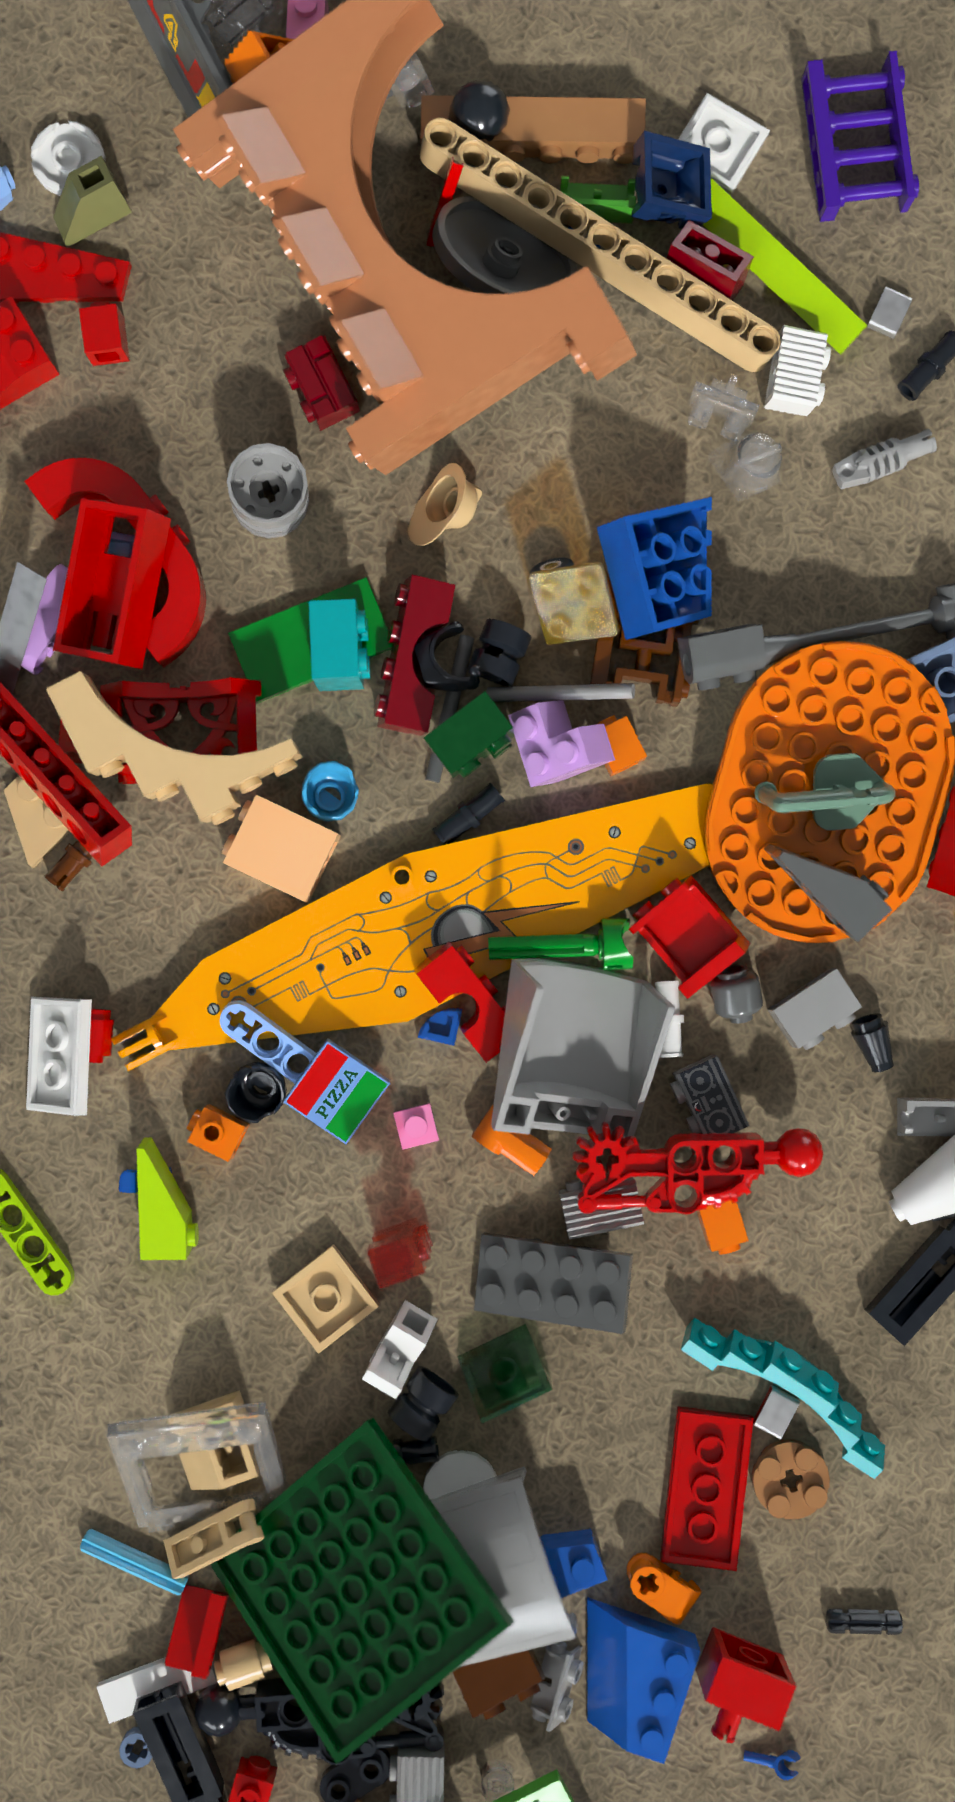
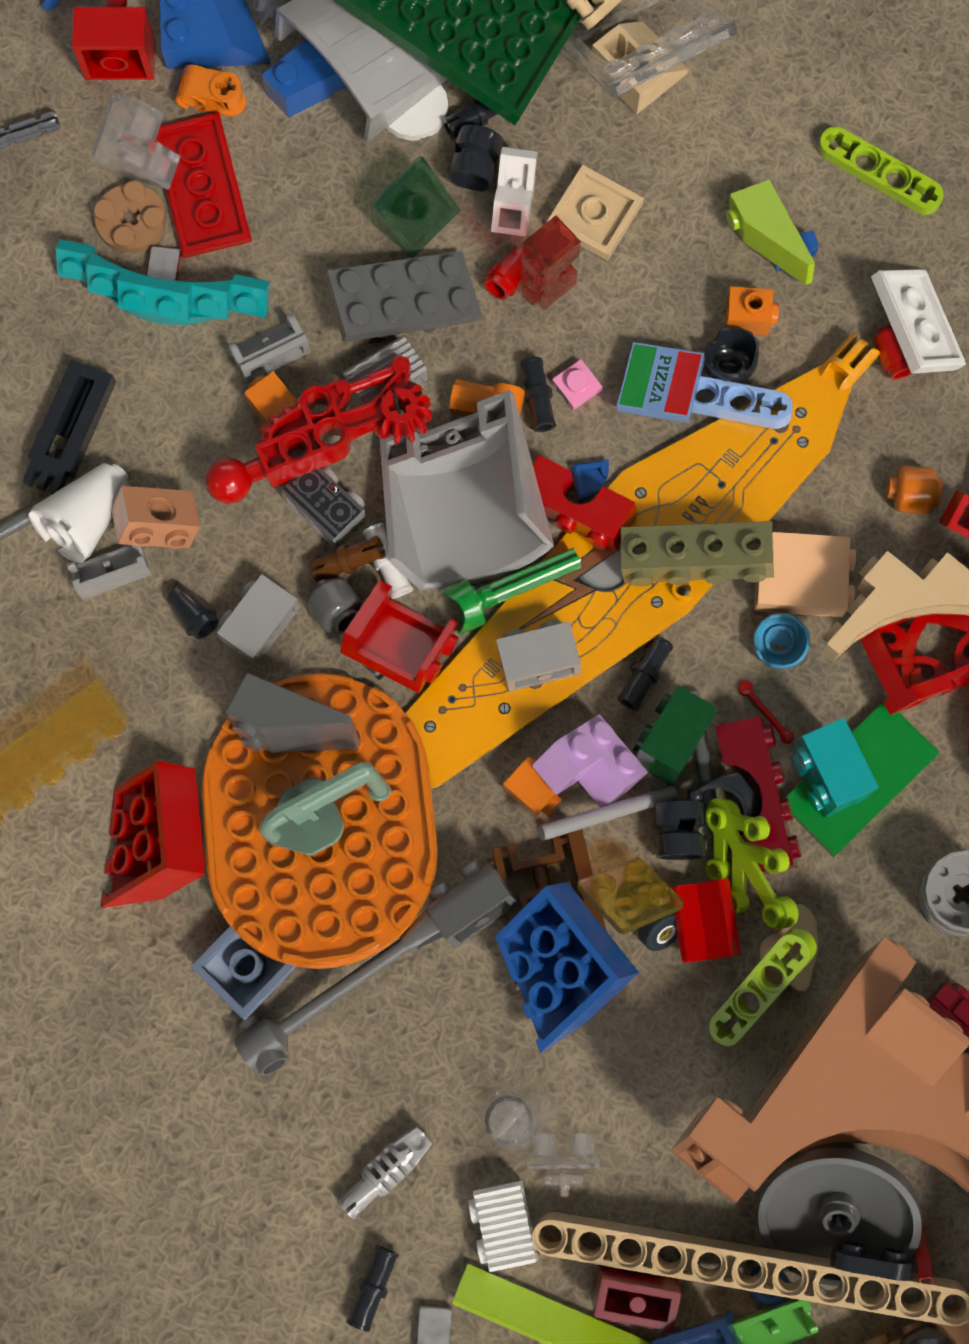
camera: 155 degrees right, 10 degrees down
none -> clear brick [90,92,180,190]
none -> nougat brick [112,486,200,549]
none -> light grey hinge [228,314,311,384]
none -> reddish brown pin [309,536,385,582]
none -> red cone [484,246,531,300]
none -> light grey brick [496,620,582,692]
none -> black pin [520,357,556,433]
none -> olive brick [621,521,774,586]
none -> red panel [671,878,741,963]
none -> lime plant [705,798,798,930]
none -> lime beam [709,929,817,1046]
none -> red hinge [738,681,795,744]
none -> black plate [830,1240,914,1281]
none -> orange head [886,465,943,515]

